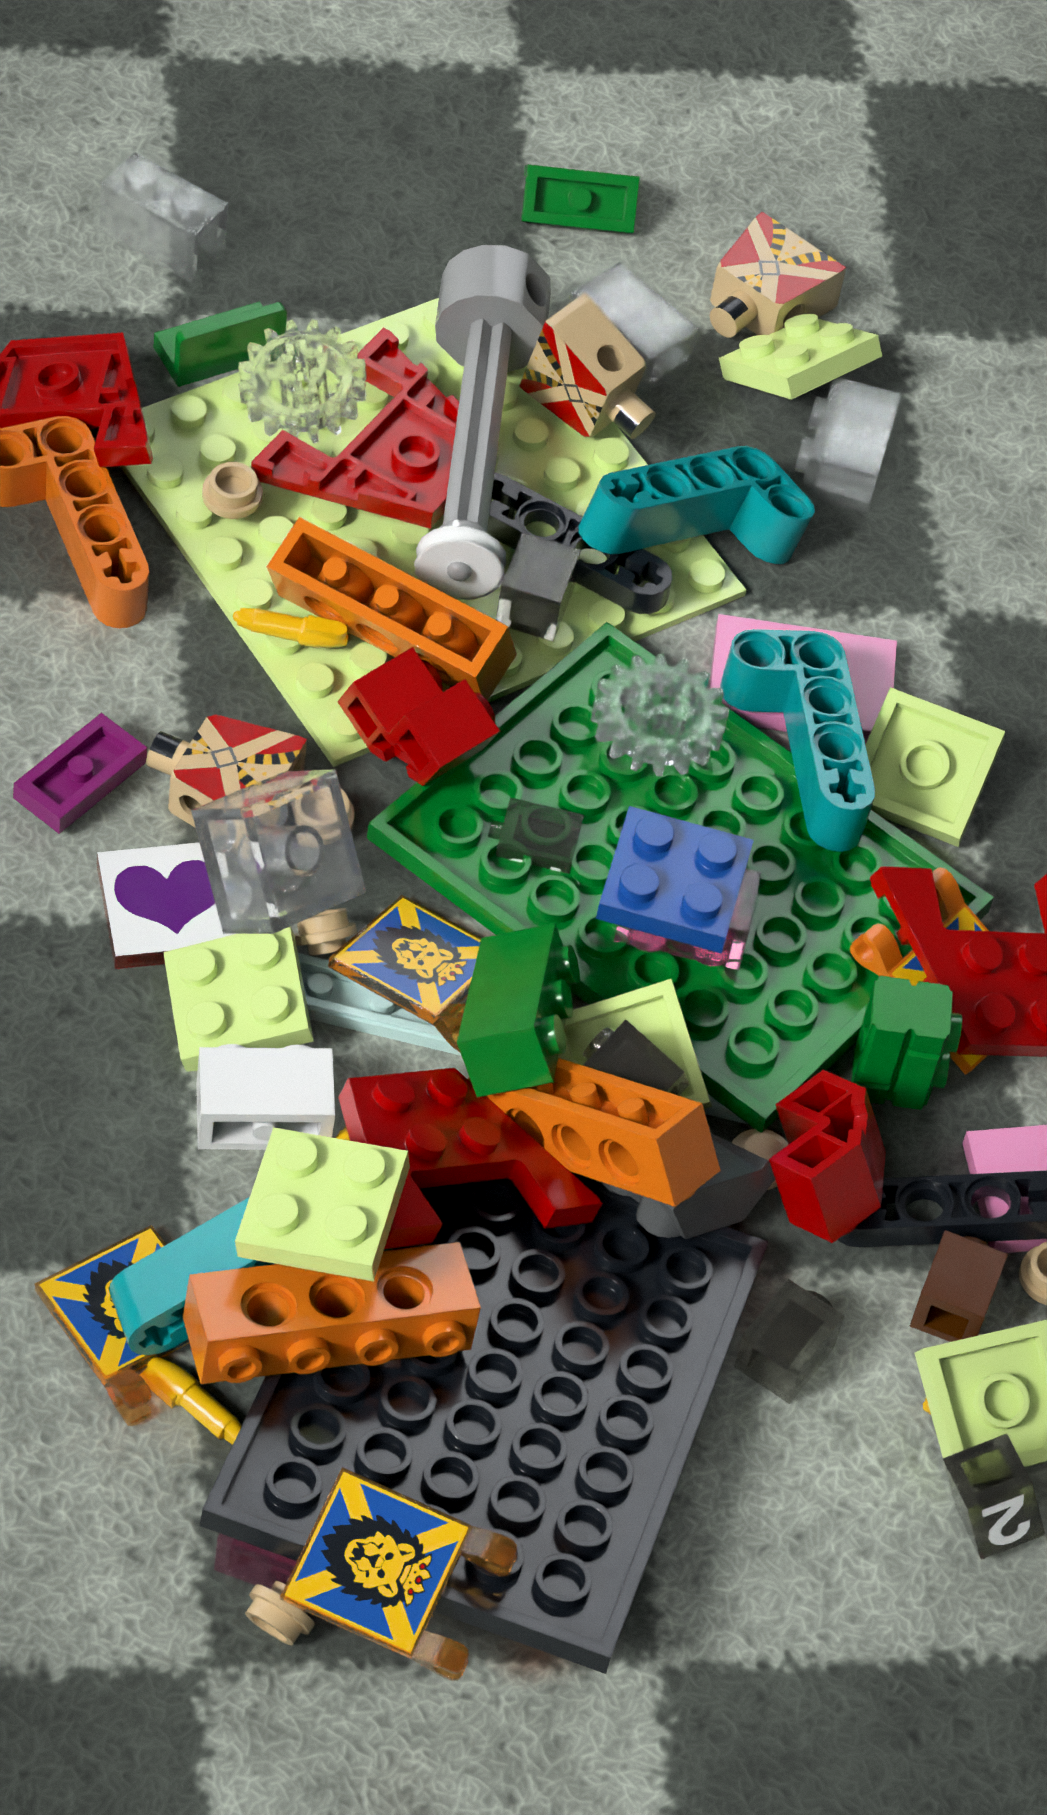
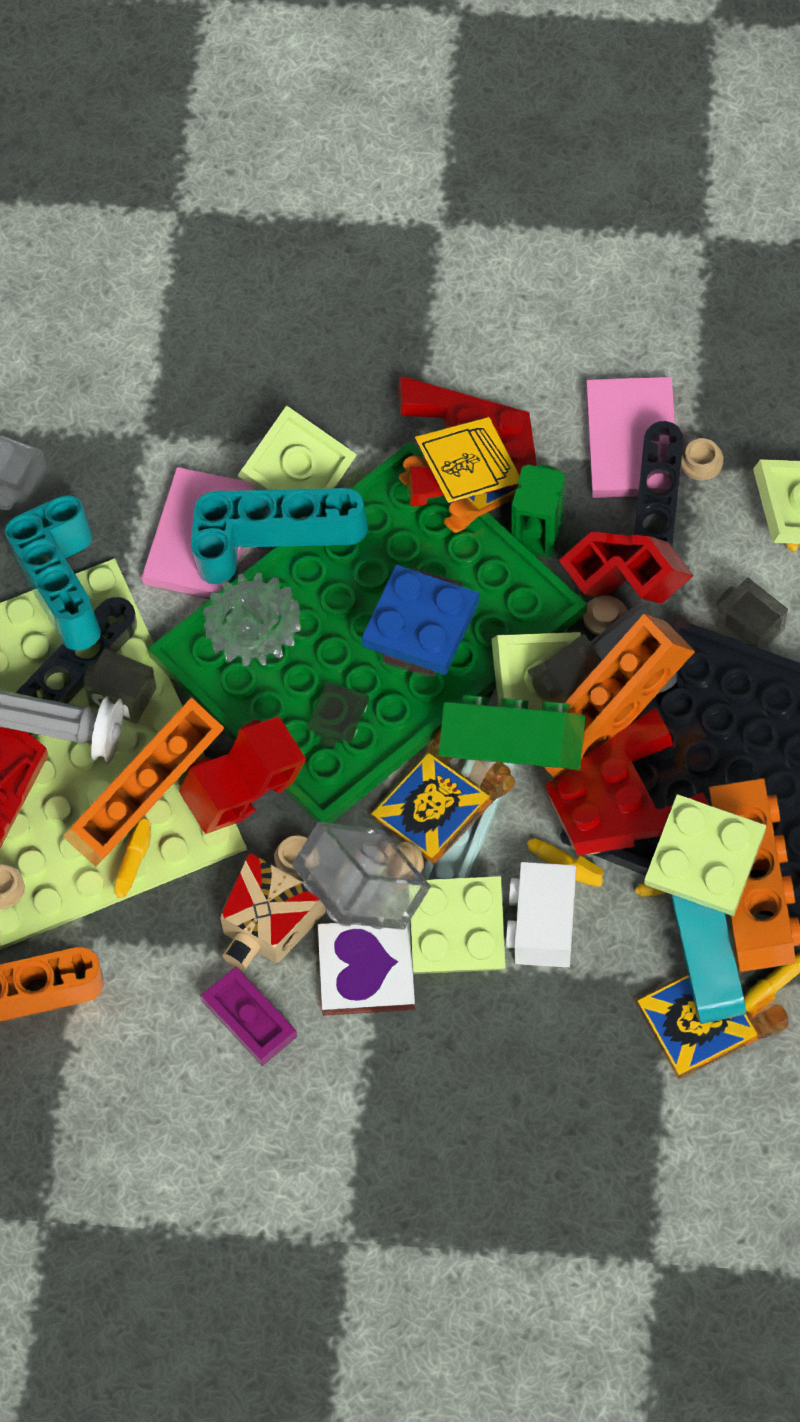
camera: 70 degrees left, 10 degrees up
reddish brown brick [909,1230,1008,1342] -> none
none -> yellow sticker [415,417,520,503]

